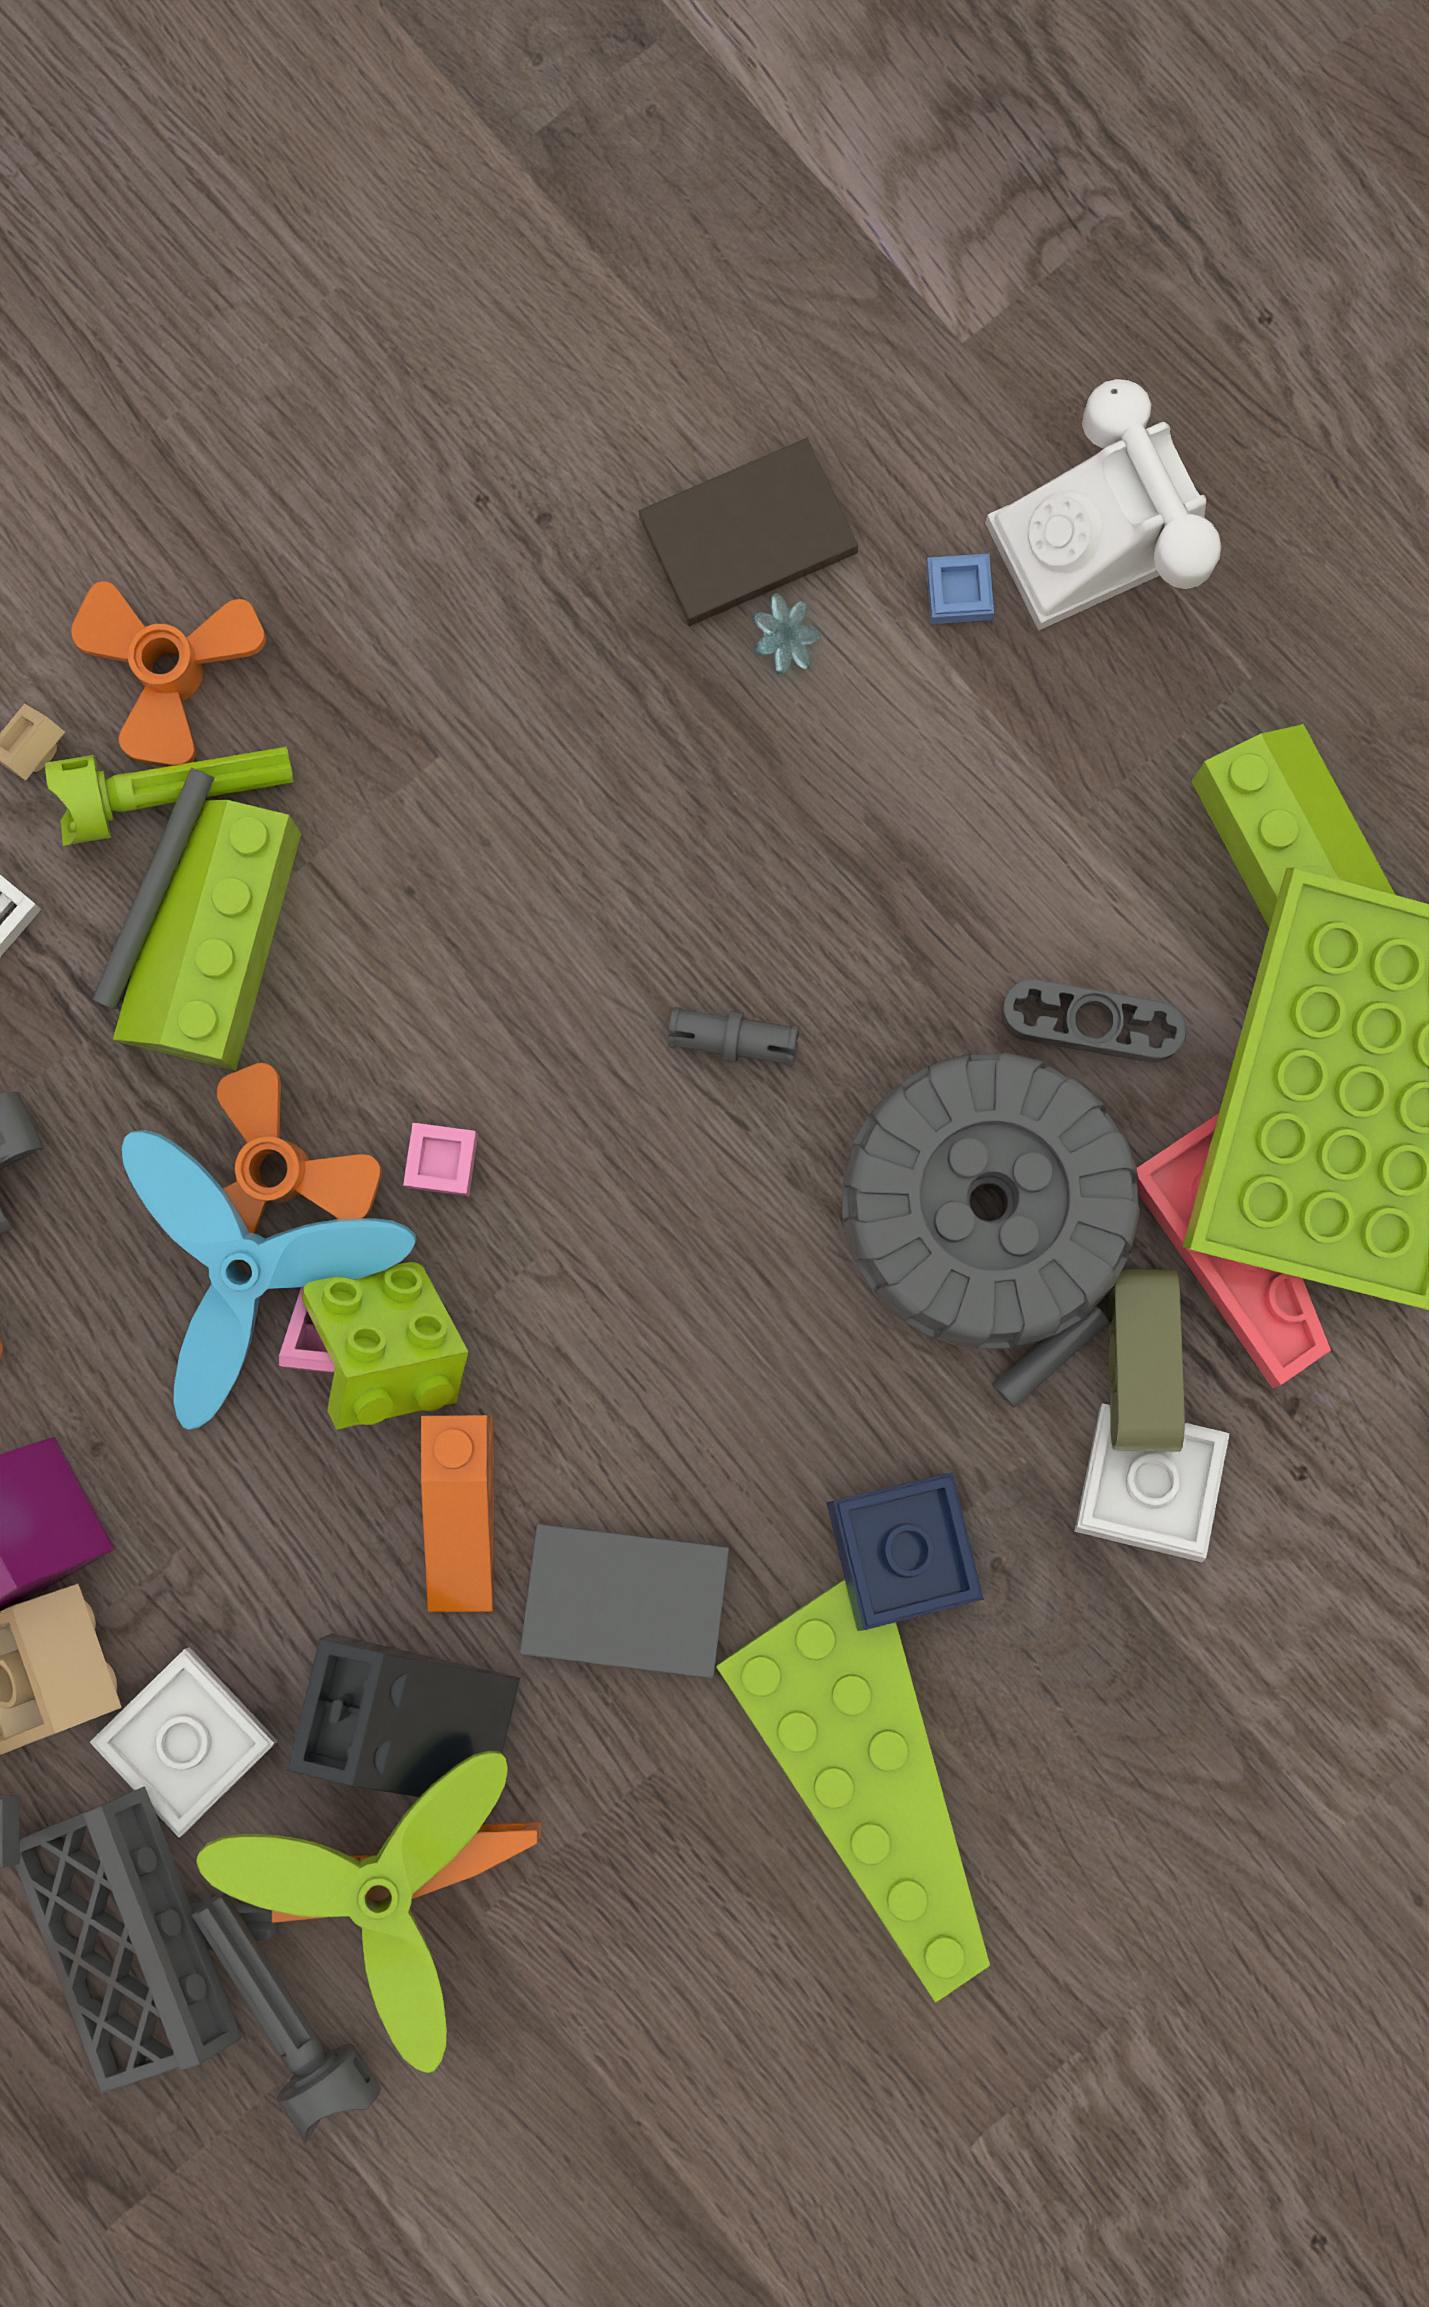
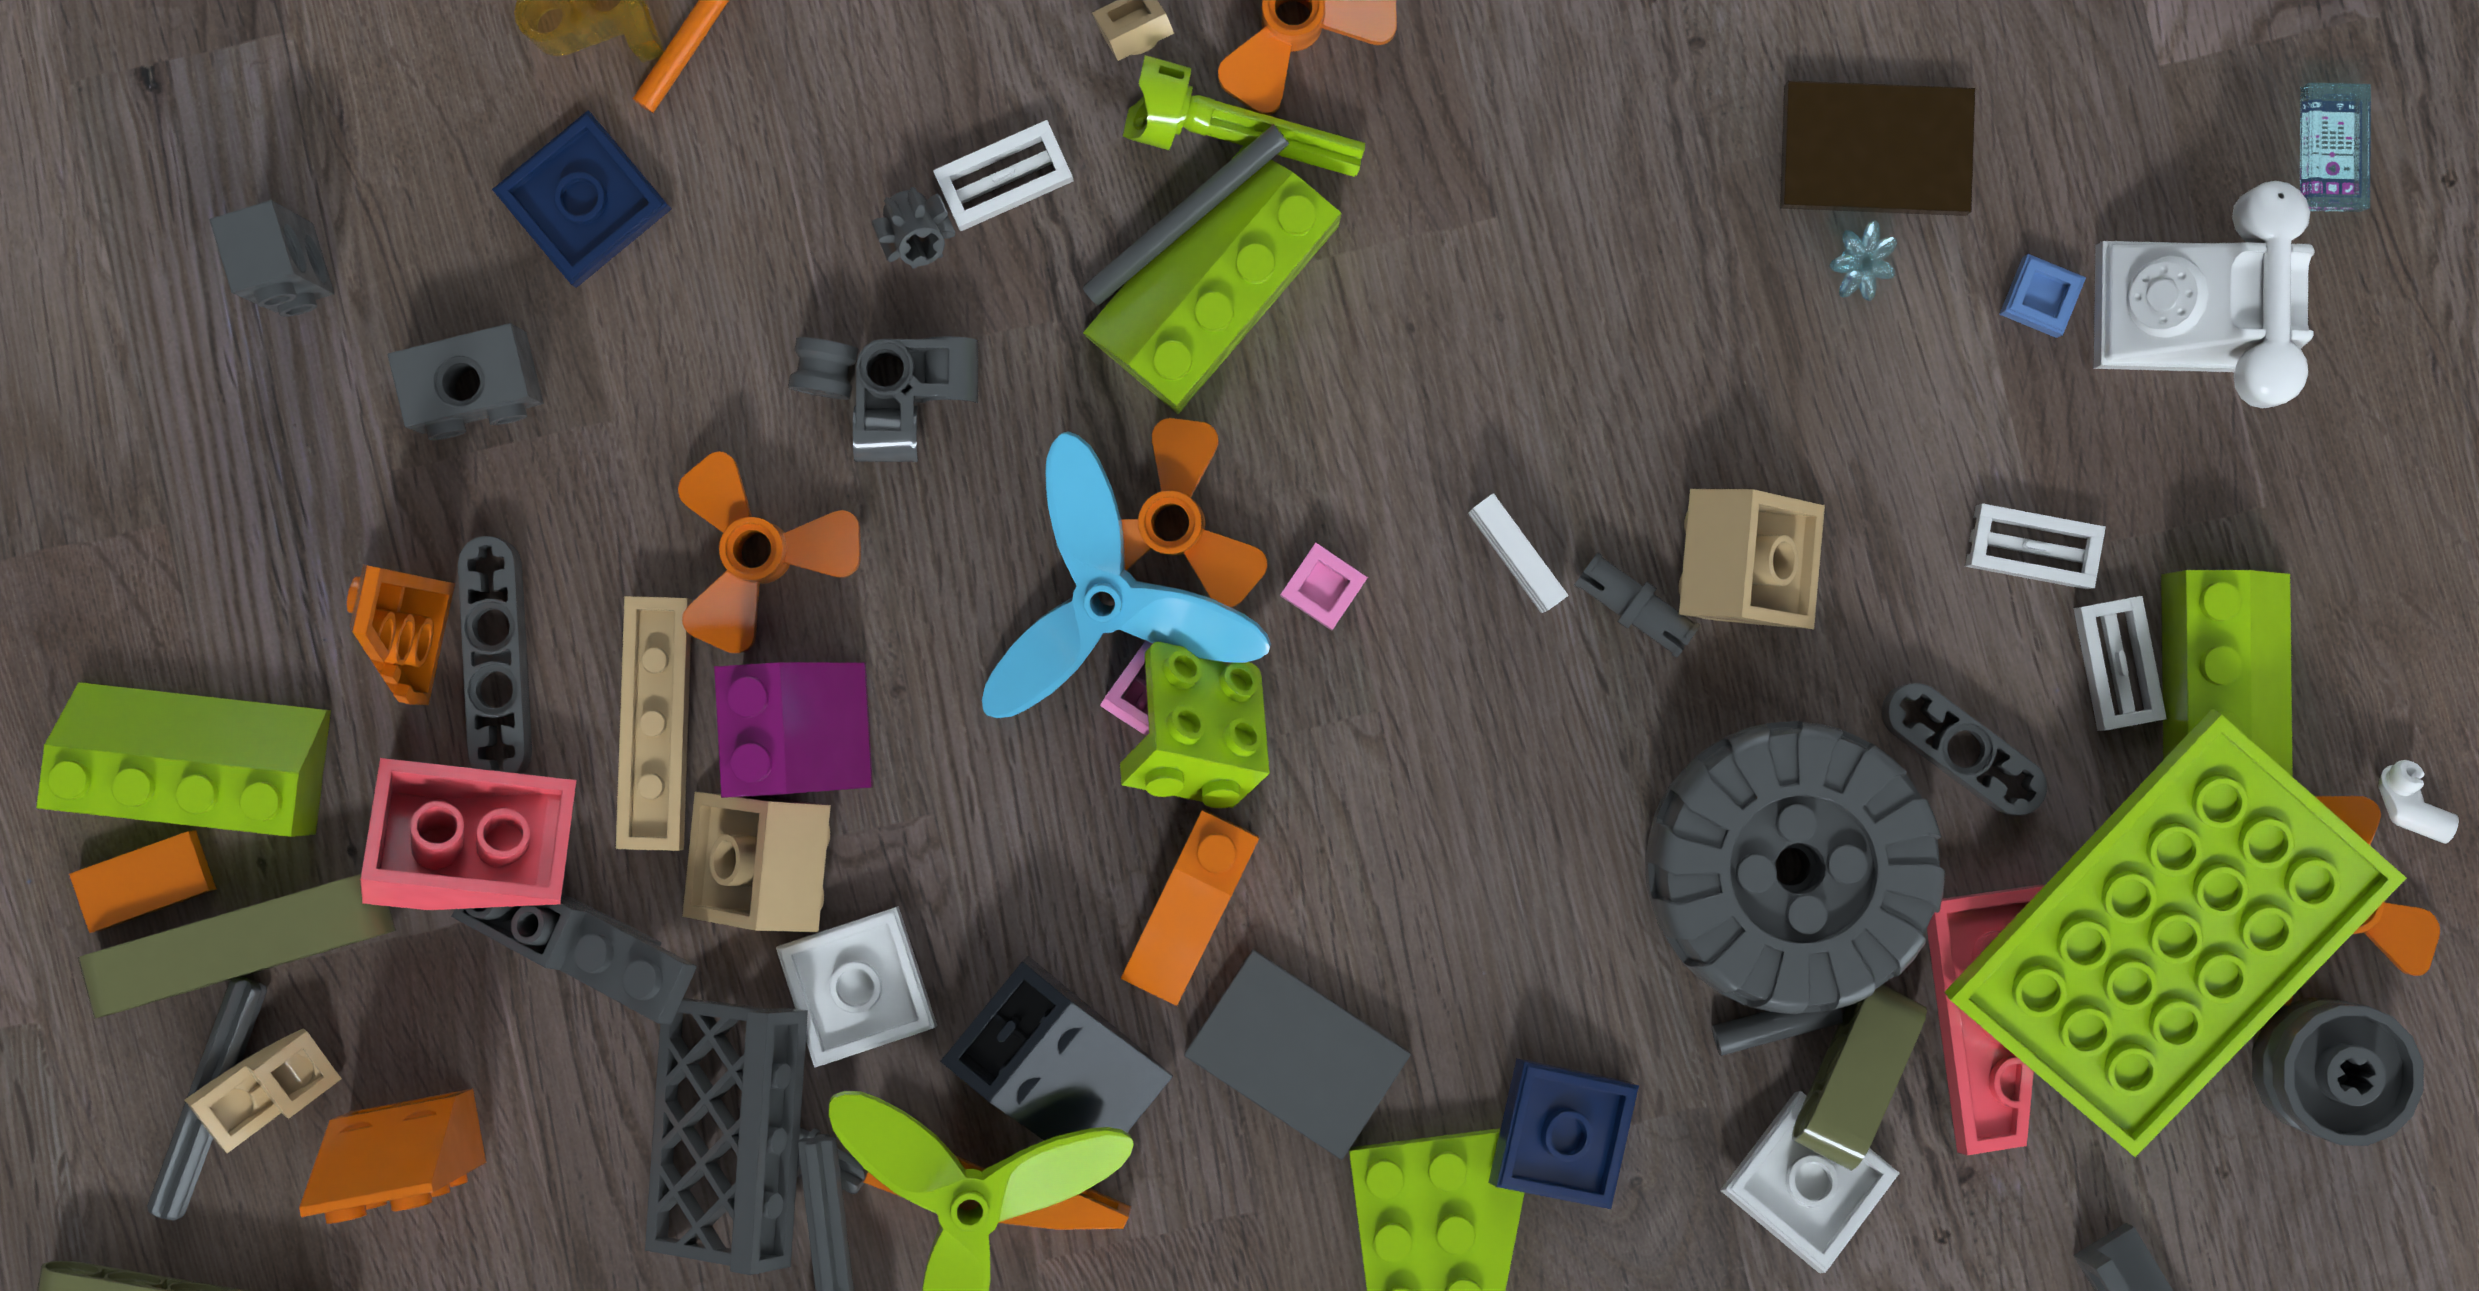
camera: 20 degrees right, 5 degrees up
none -> white tile [1468,493,1569,613]
none -> tan slope [1679,489,1825,629]
none -> white tile [1965,503,2106,589]
none -> white tile [2073,596,2167,731]
none -> clear light blue tile [2300,83,2371,212]

